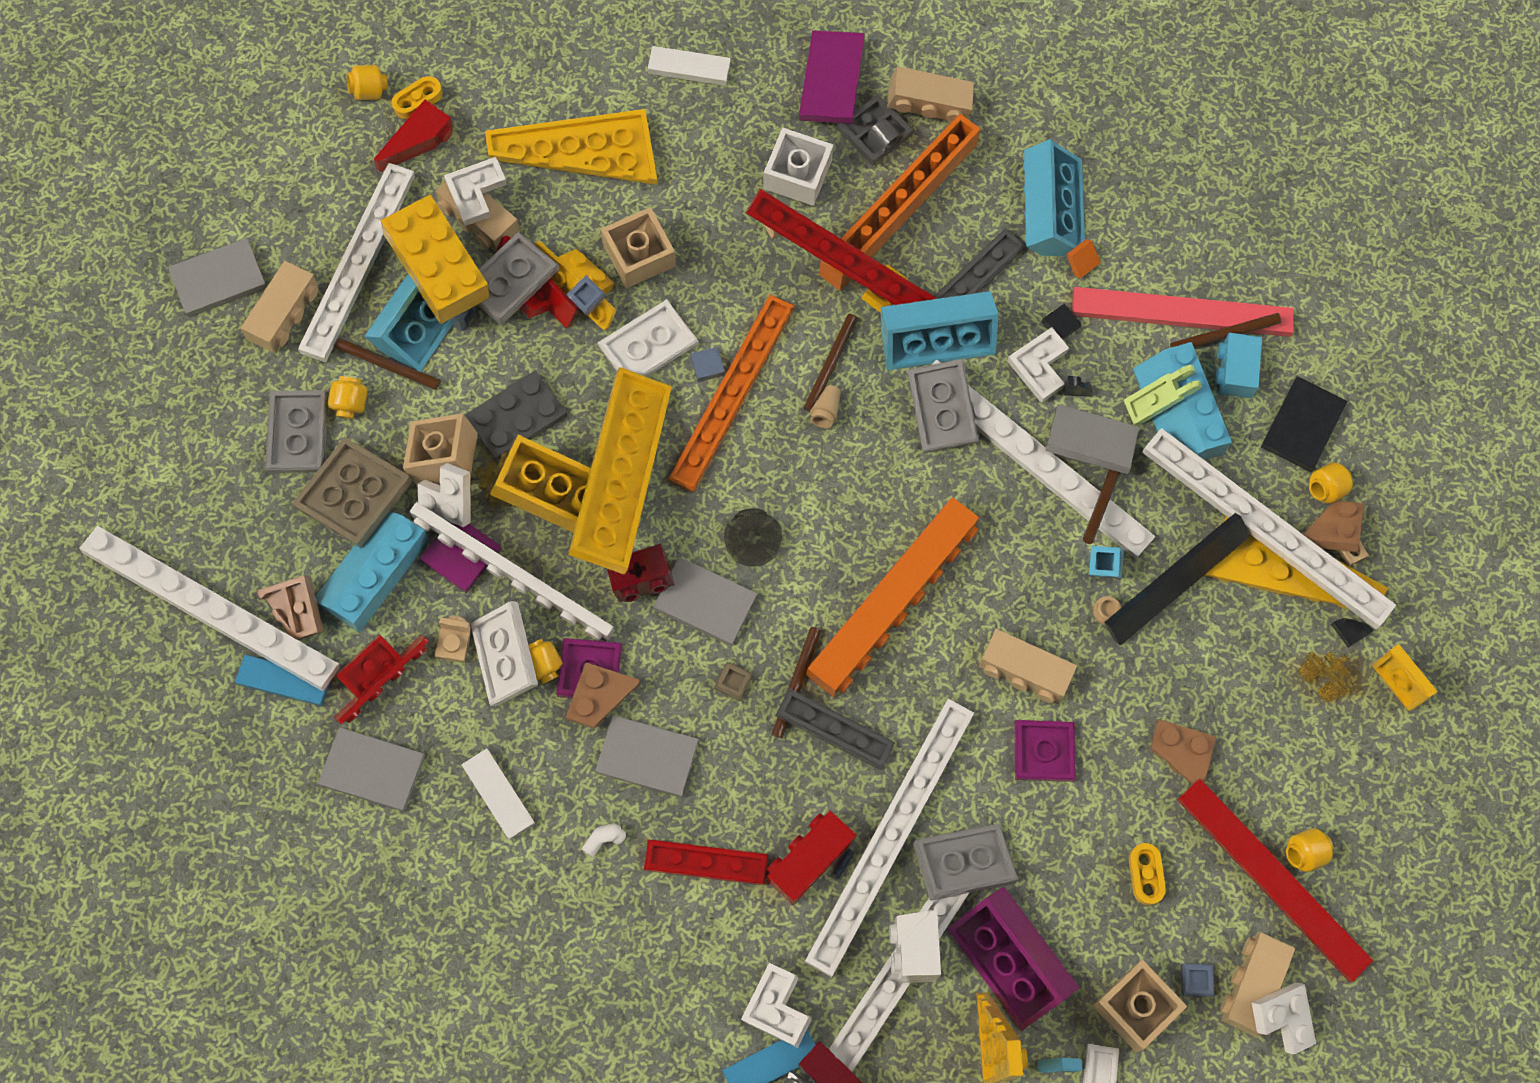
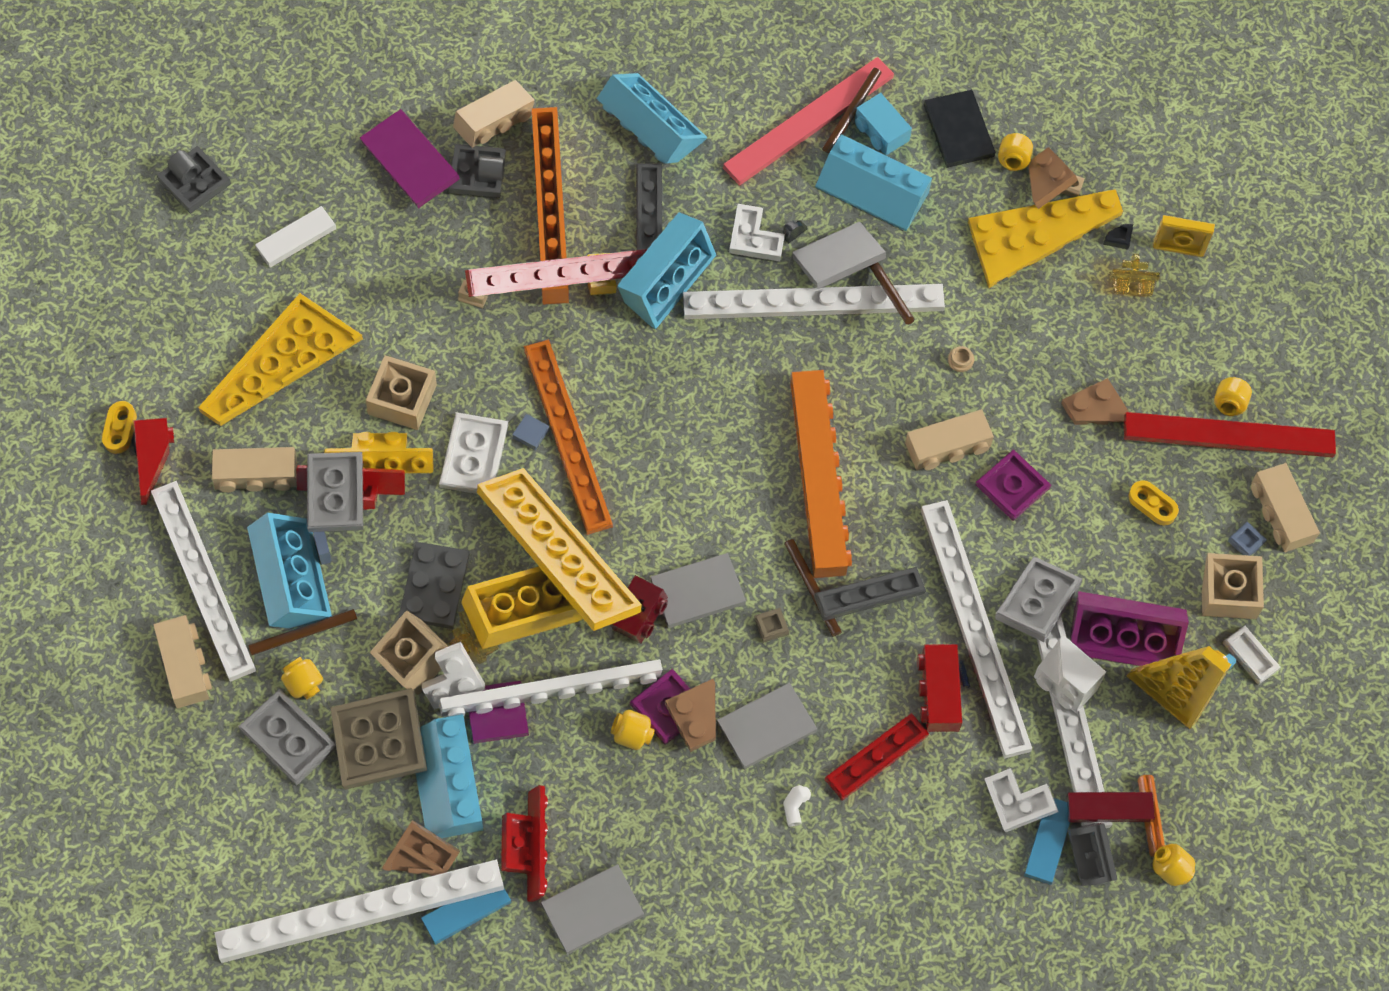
camera: 45 degrees left, 5 degrees down
light grey tile [168,238,267,318] -> none
yellow head [346,65,388,100] -> none
yellow brick [380,194,490,324] -> none
tan bracket [435,615,472,663] -> none
white plate [444,157,507,226] -> none
white tile [461,749,535,841] -> none
white tile [470,601,538,706] -> none
sand blue tile [567,275,607,316] -> none
clear smoke plate [724,508,782,567] -> none
white slope [763,127,834,206] -> none
reddish brown bar [804,313,858,412] -> none
tan cone [810,385,841,429] -> none
light grey tile [907,358,979,453] -> none
black tile [1042,304,1081,340] -> none
orange tile [1066,239,1101,278] -> none
medium azure brick [1089,546,1124,579] -> none
black tile [1104,513,1250,645] -> none
yellowish green hinge [1124,365,1202,426] -> none
white plate [1143,428,1396,630] -> none
white plate [1251,982,1316,1054] -> none

